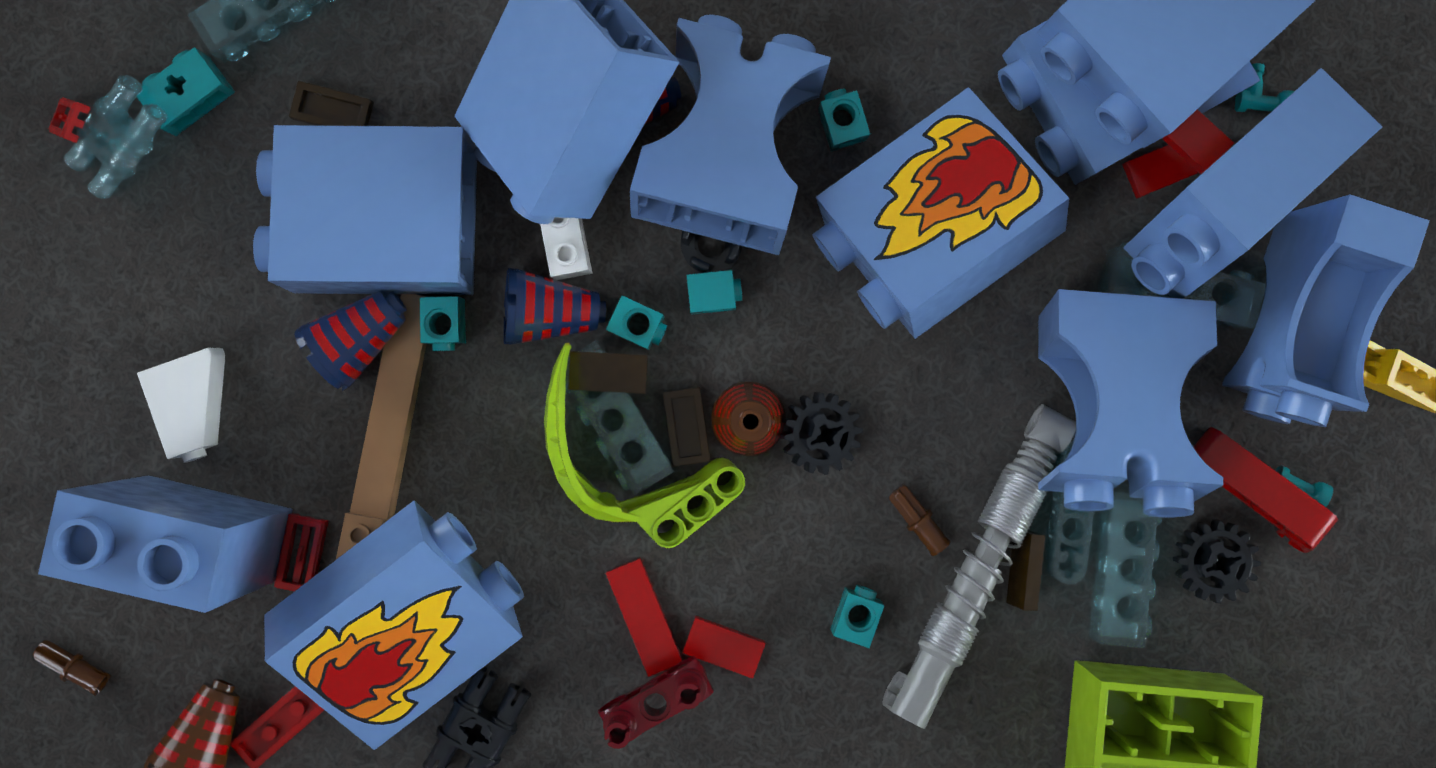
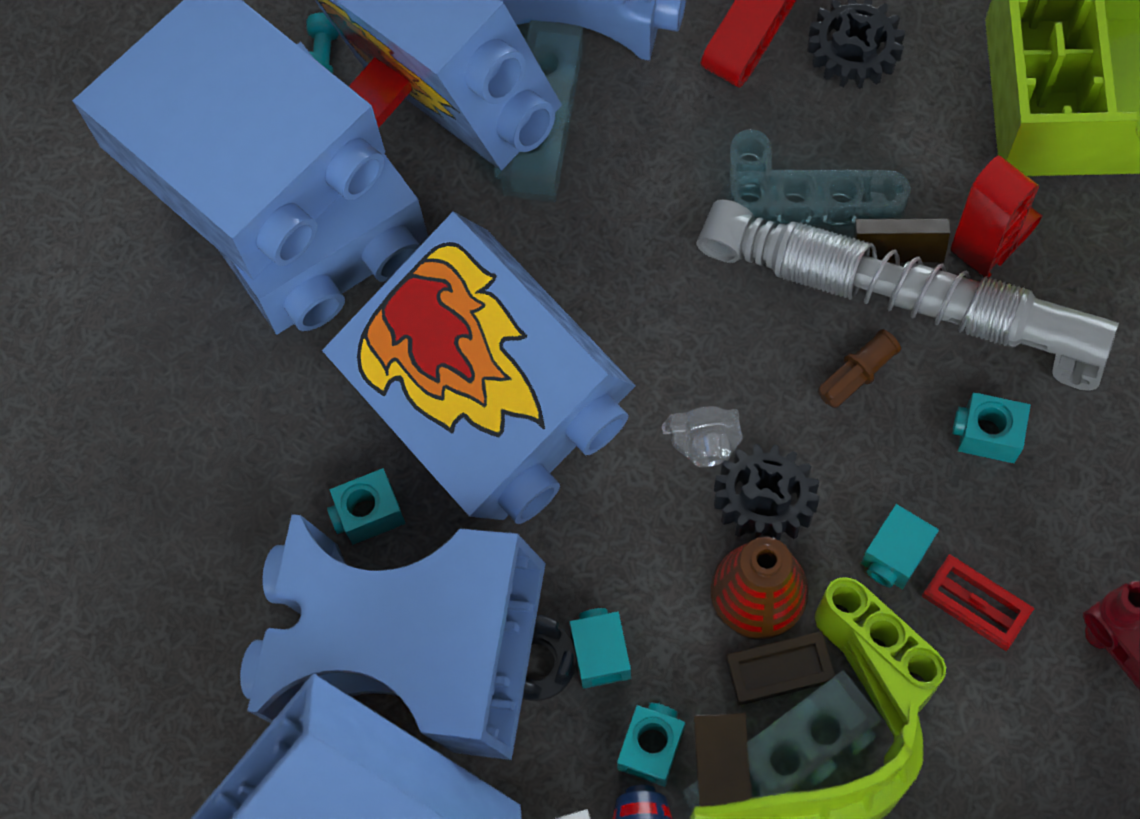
camera: 85 degrees left, 20 degrees down
red tile [605,557,683,677] -> none
red tile [683,616,766,679] -> none
medium blue brick [1038,289,1224,518] -> none
clear light blue brick [1089,490,1163,648] -> none
red tile [1122,145,1199,199] -> none
none -> clear piece [661,406,743,467]
none -> teal brick [861,504,939,590]
none -> red tile [921,554,1035,651]
none -> red beam [950,155,1043,278]

